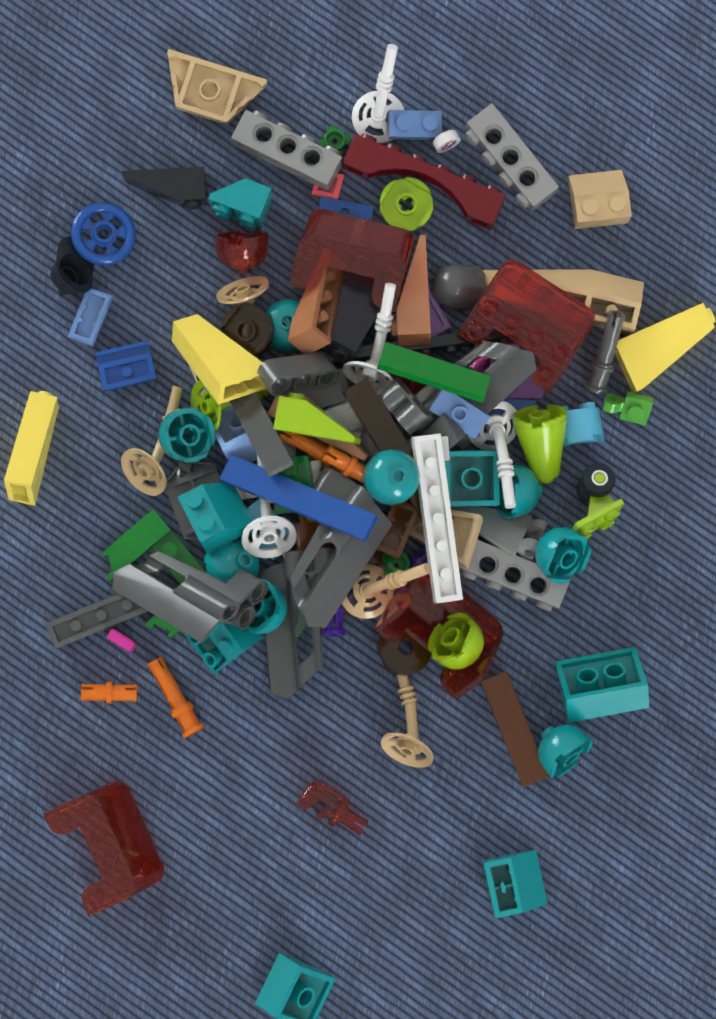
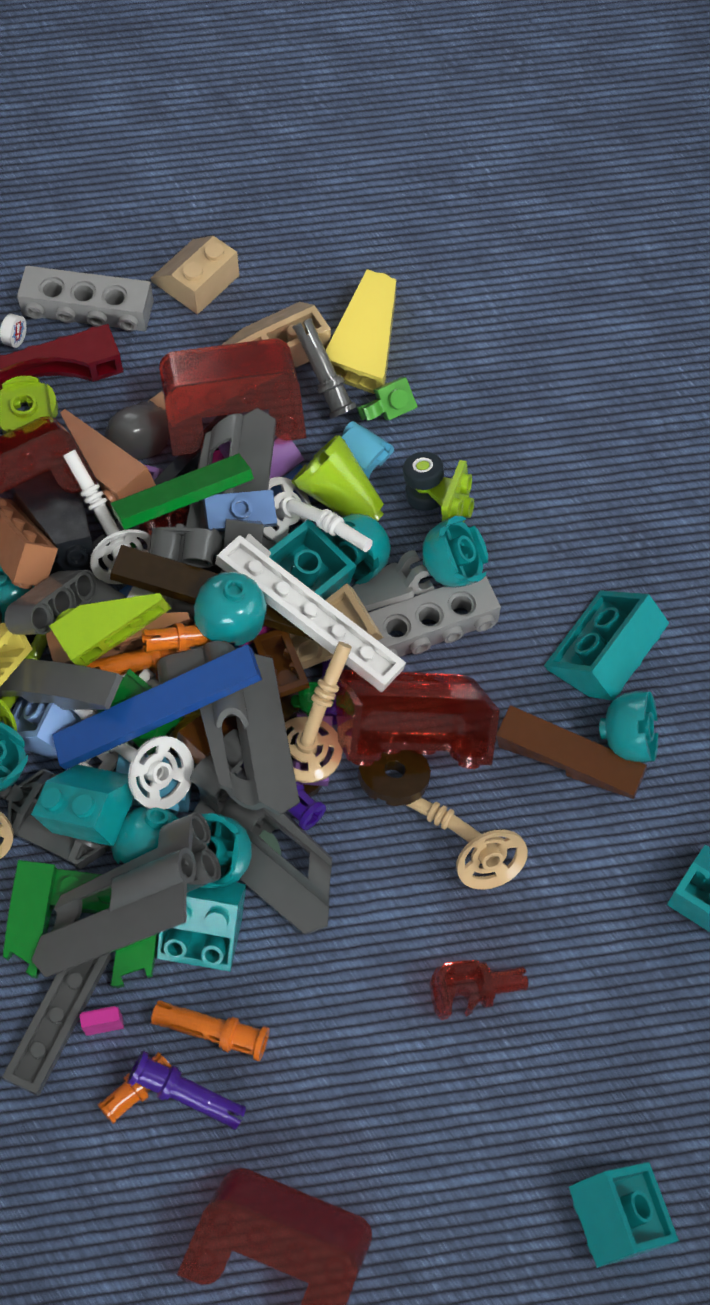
camera: 40 degrees left, 20 degrees down
lime cylinder [428,612,484,670] -> none
none -> dark purple pin [127,1051,246,1130]

